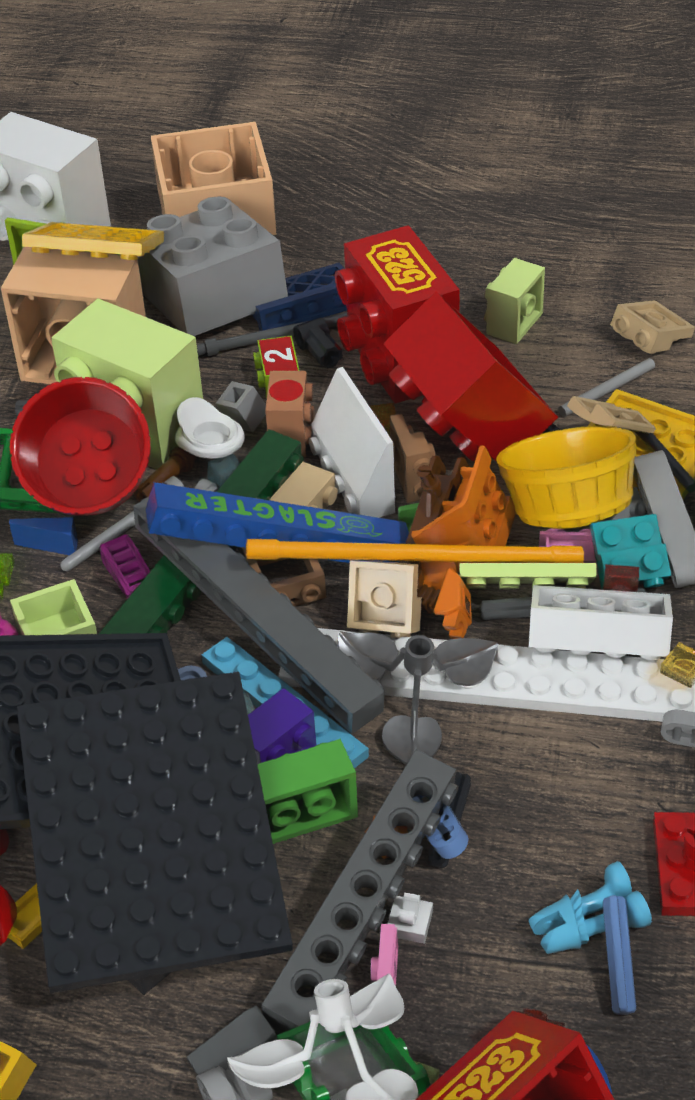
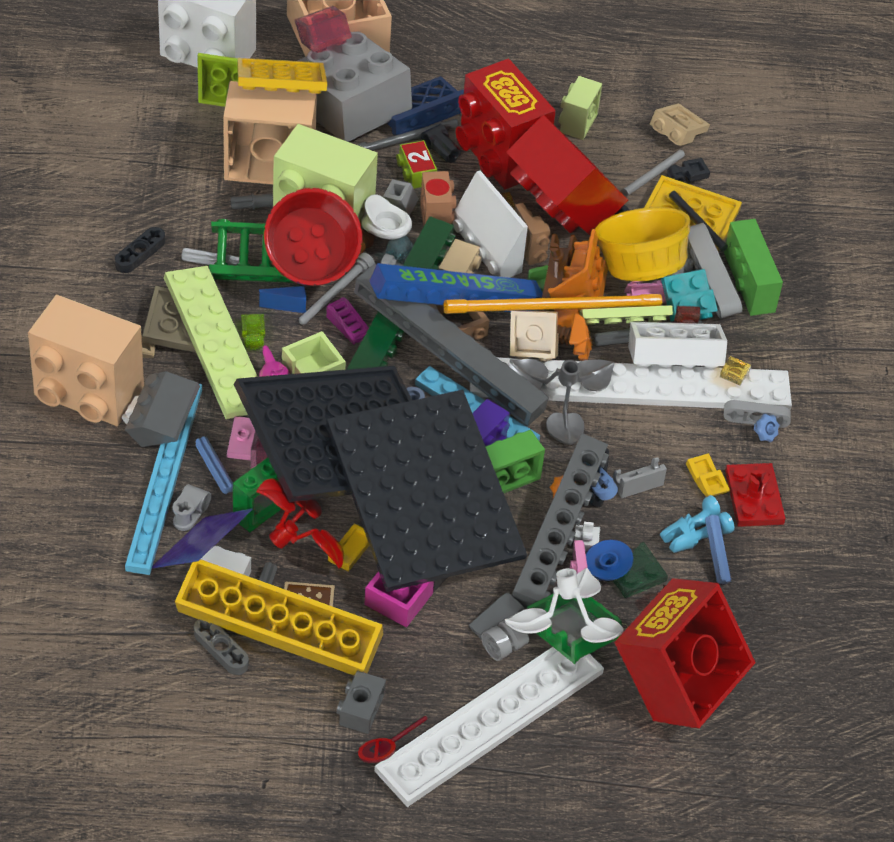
camera: 15 degrees left, 5 degrees up
tan slope [567,396,656,433] -> none
none -> clear pink brick [295,6,352,53]
none -> dark pink brick [364,571,434,628]
none -> blue dish [586,540,633,581]
none -> light grey hinge [612,457,667,498]
none -> clear green wing [613,542,668,598]
none -> black plate [667,158,710,182]
none -> yellow slope [686,453,730,497]

